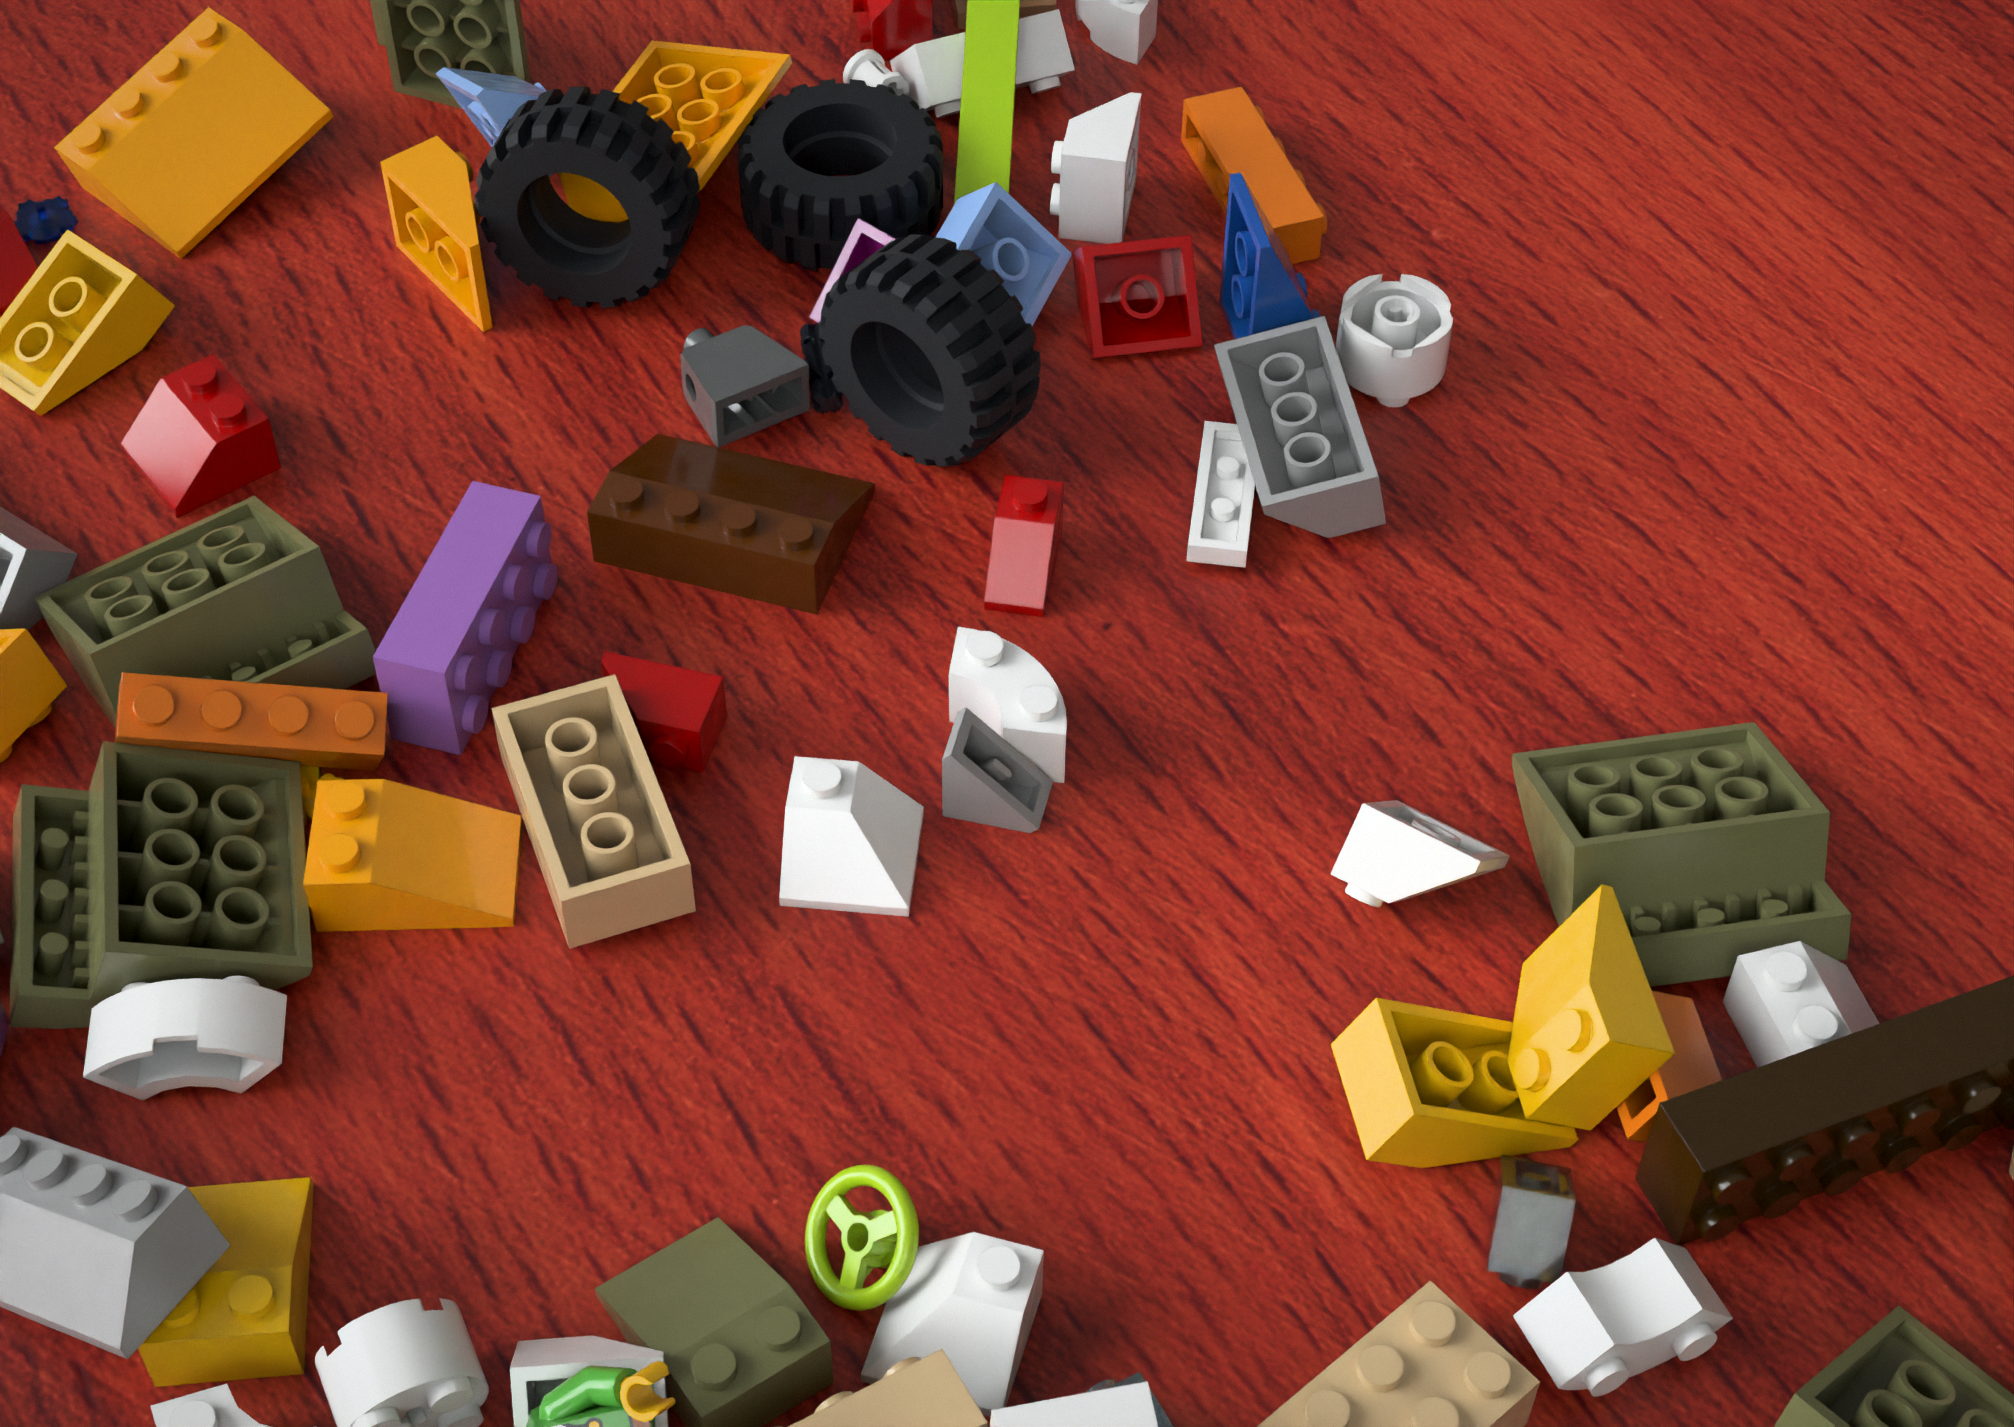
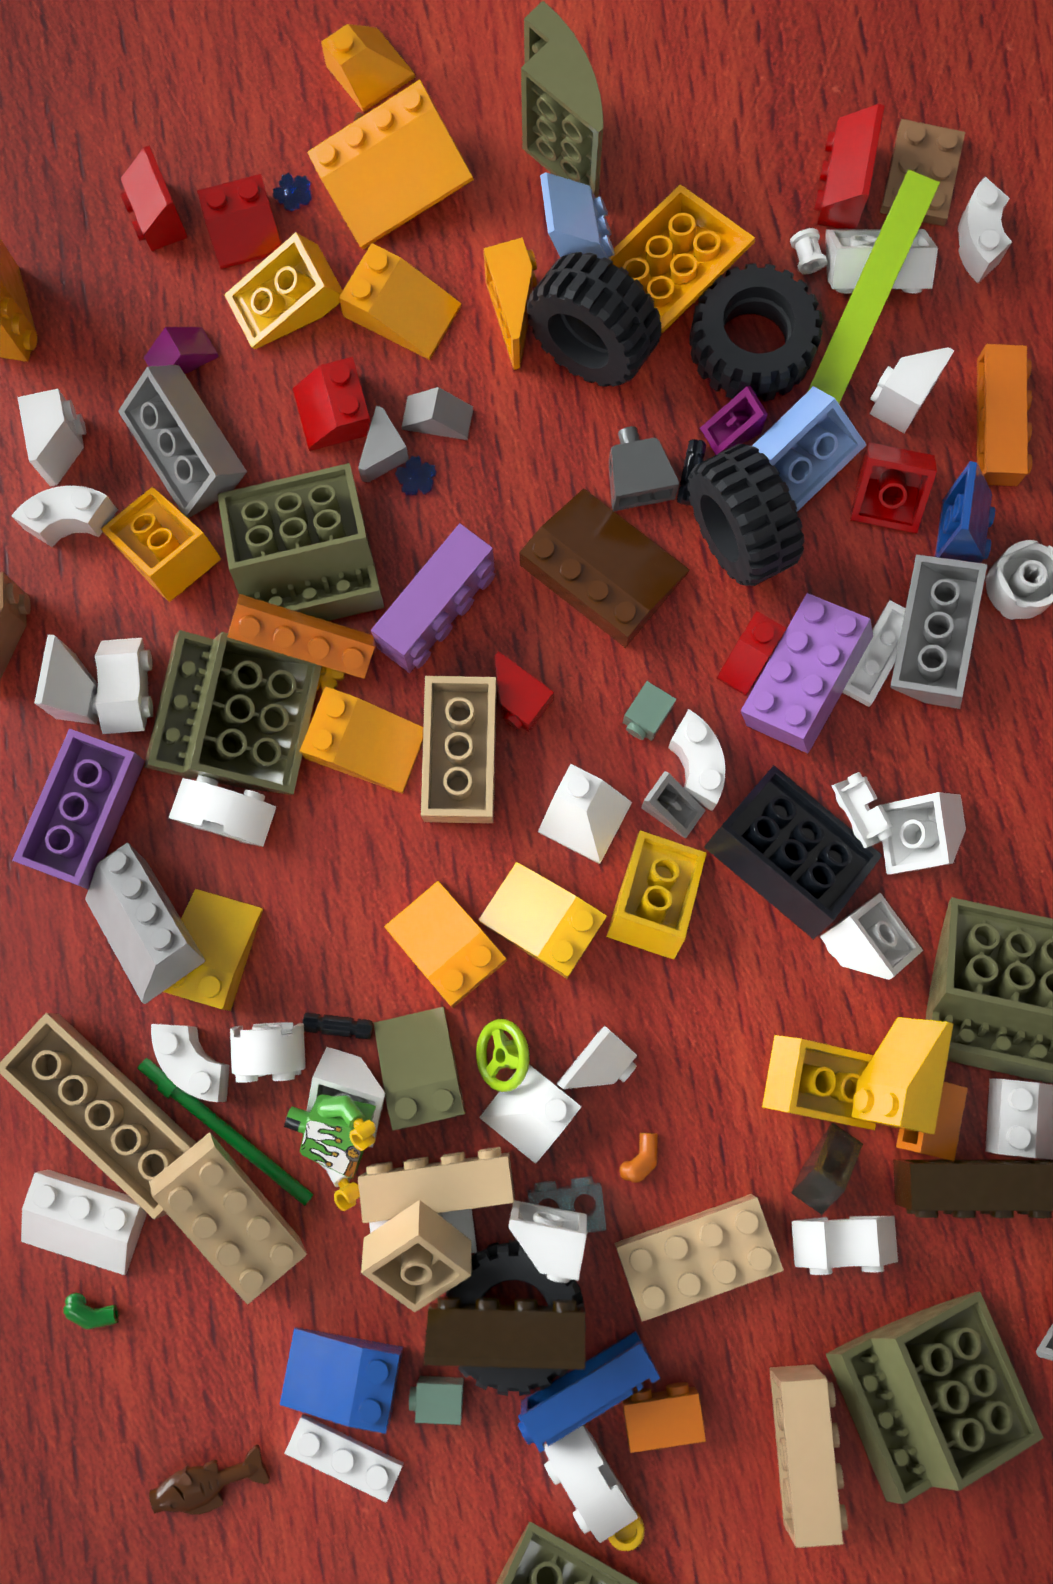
camera: 25 degrees right, 30 degrees up
none -> black axle [302,1013,373,1039]
none -> light orange slope [321,24,415,112]
none -> light orange slope [339,243,461,360]
none -> light grey slope [358,406,409,482]
none -> light orange slope [384,881,507,1008]
none -> clear blue plant [395,456,437,496]
none -> light grey slope [402,387,473,440]
none -> yellow slope [478,862,607,979]
none -> white slope [557,1026,637,1089]
none -> yellow slope [606,830,706,960]
none -> orange arm [620,1133,658,1183]
none -> sand green brick [623,681,676,741]
none -> black slope [704,765,882,940]
none -> medium lavender brick [741,593,873,754]
none -> white hinge [832,772,893,848]
none -> white slope [878,792,966,875]

